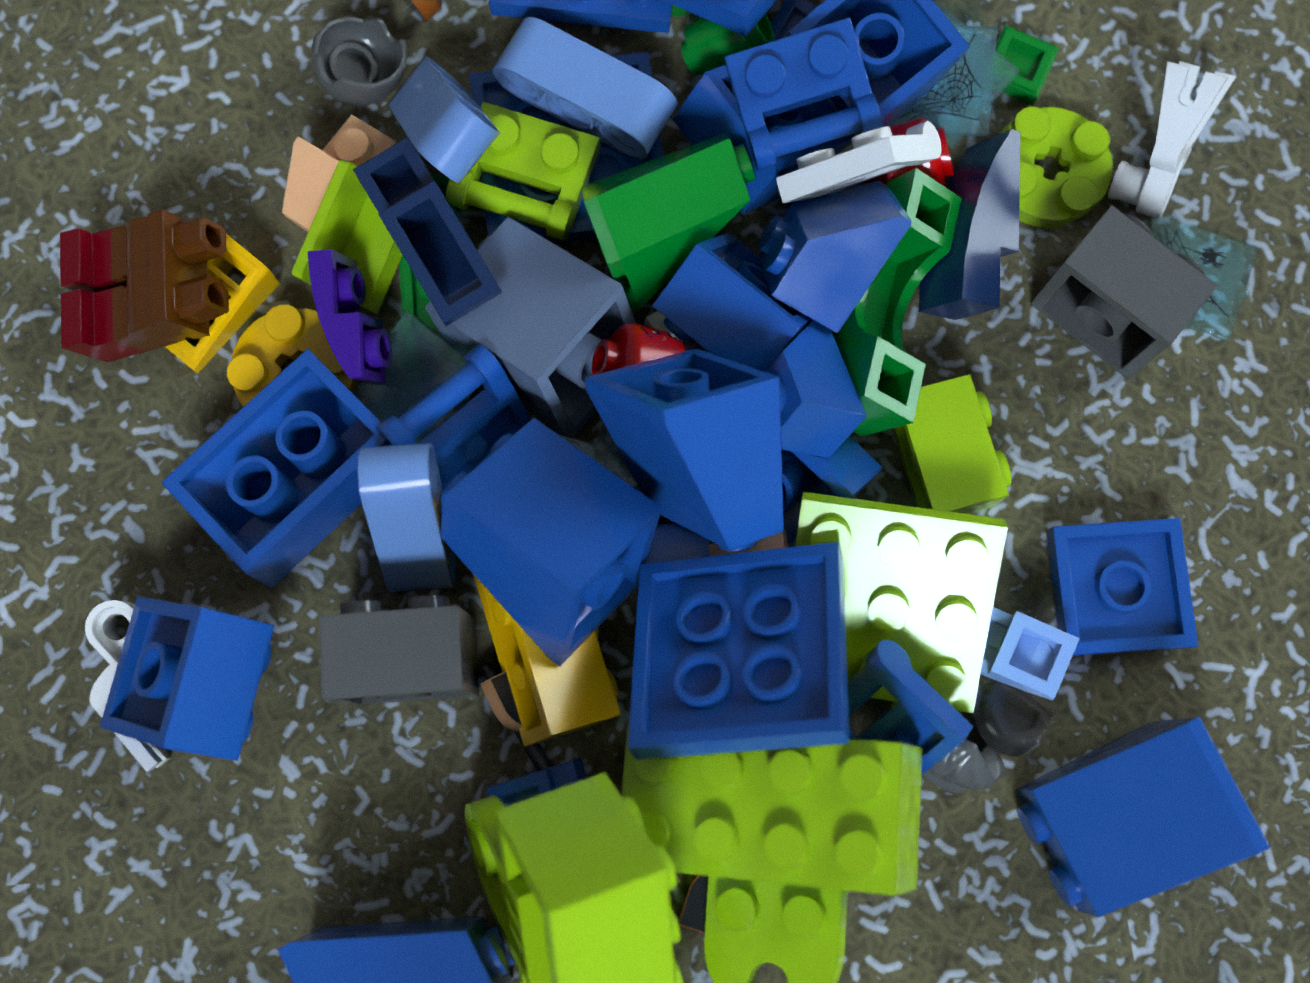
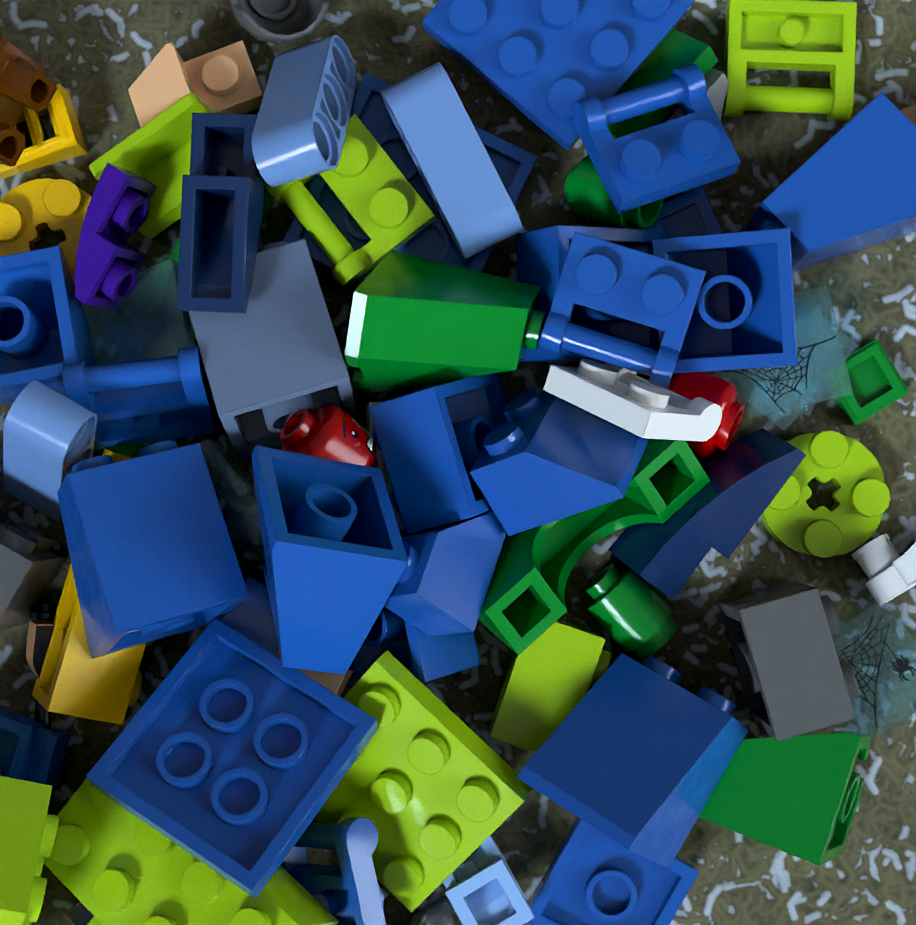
camera: 35 degrees right, 10 degrees up
none -> blue slope [517,653,749,868]
none -> green brick [584,564,678,659]
none -> green slope [699,732,872,866]

